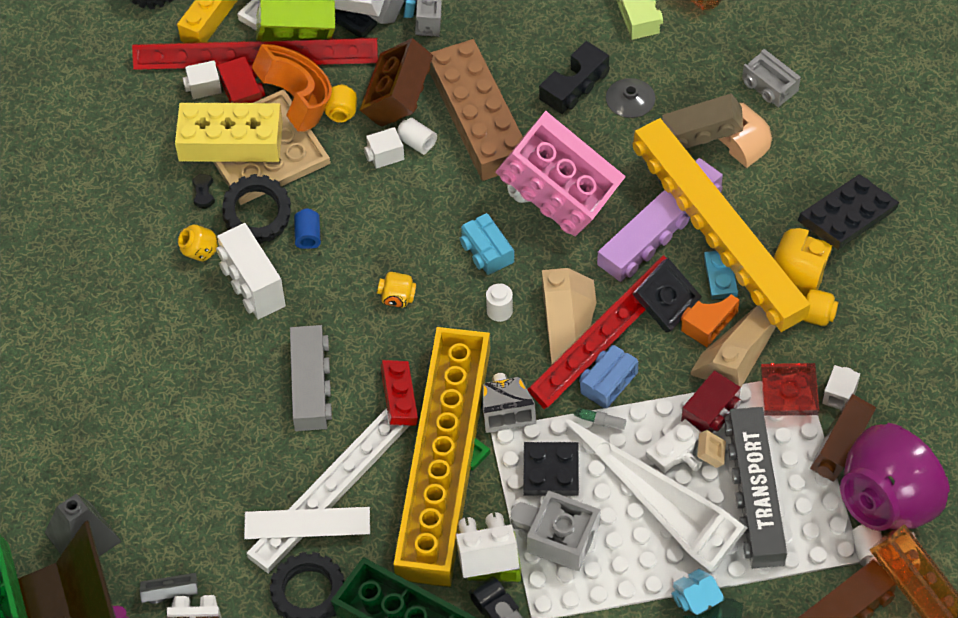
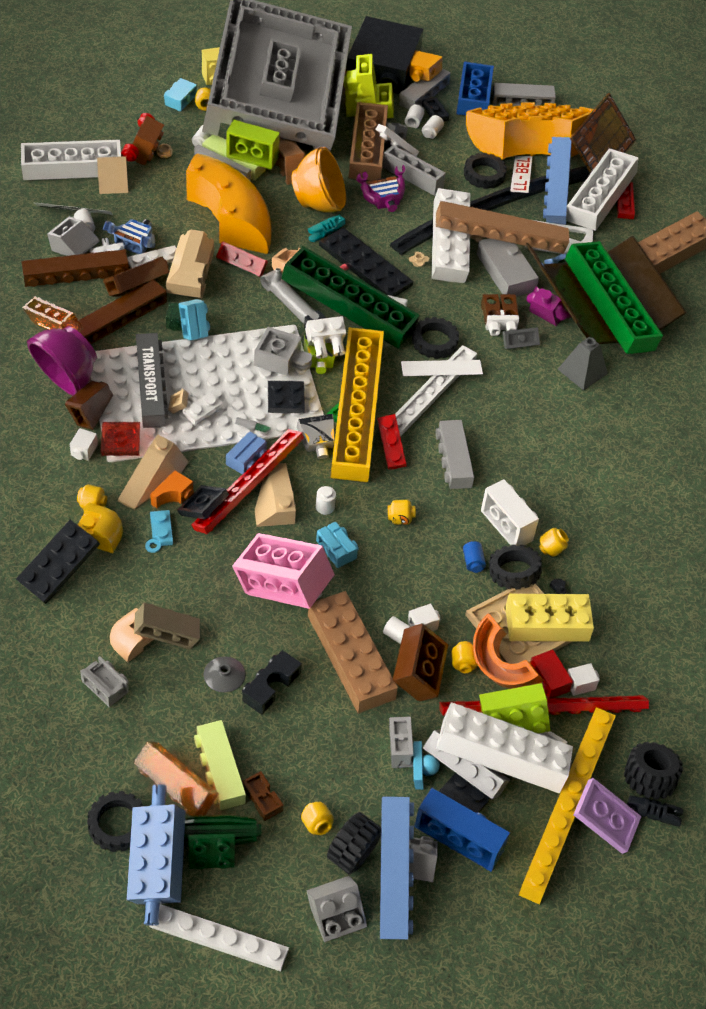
camera: 170 degrees right, 5 degrees down
white plate [567,420,747,572] -> none
lavender brick [597,158,723,282] -> none
yellow brick [632,118,811,332] -> none
dark red brick [681,370,741,433] -> none

